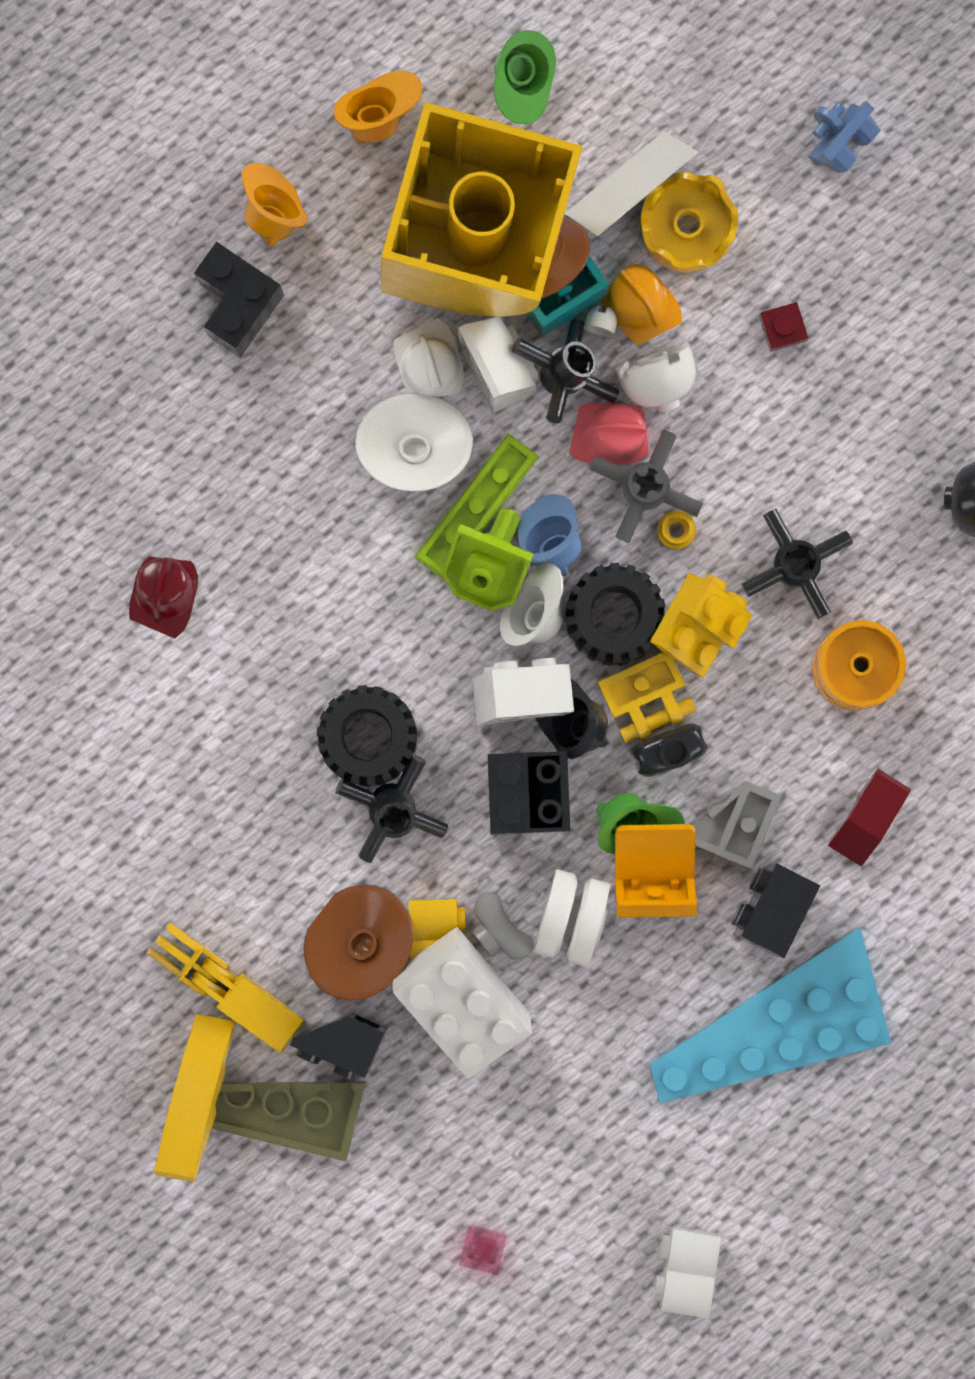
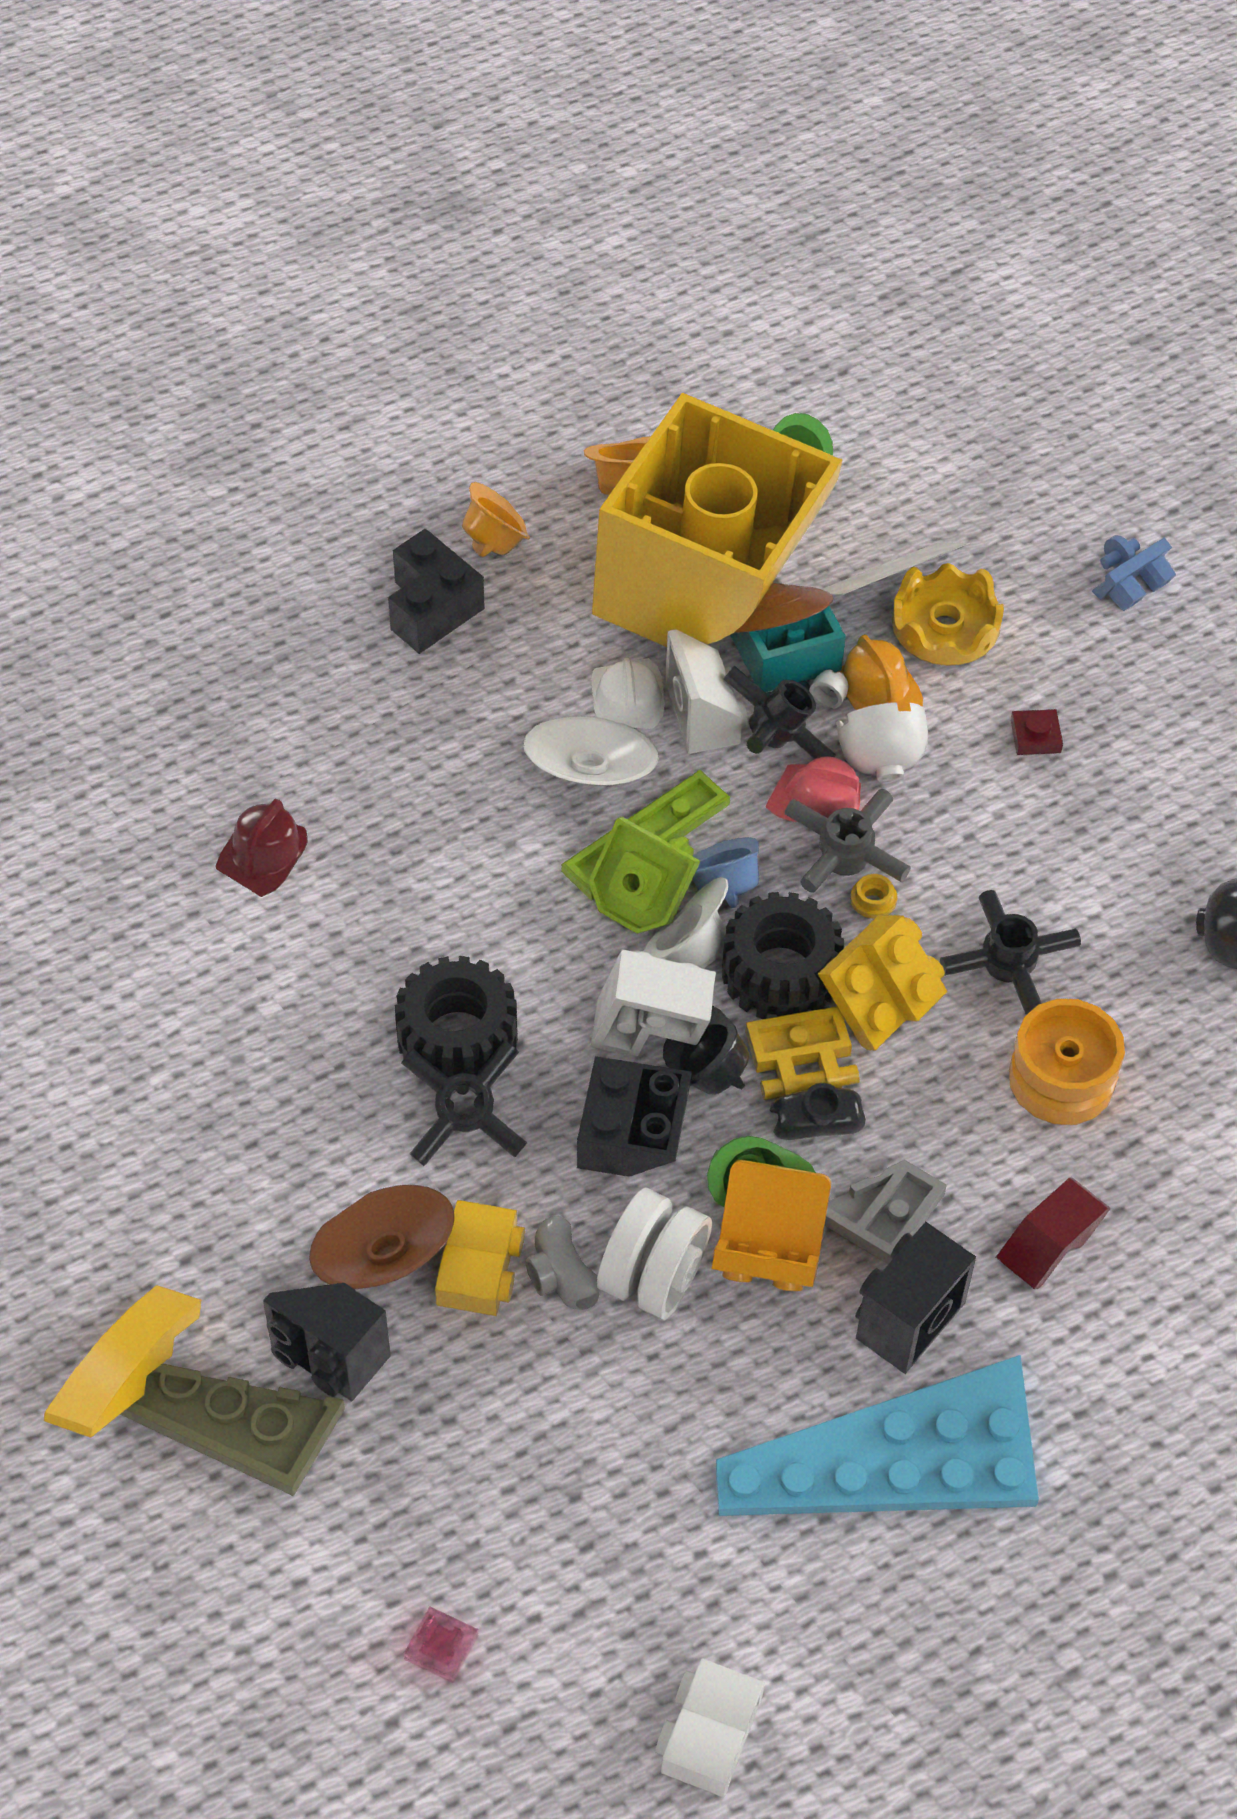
camera: 10 degrees right, 30 degrees down
yellow arm [146,921,305,1053] -> none
white brick [393,927,532,1079] -> none

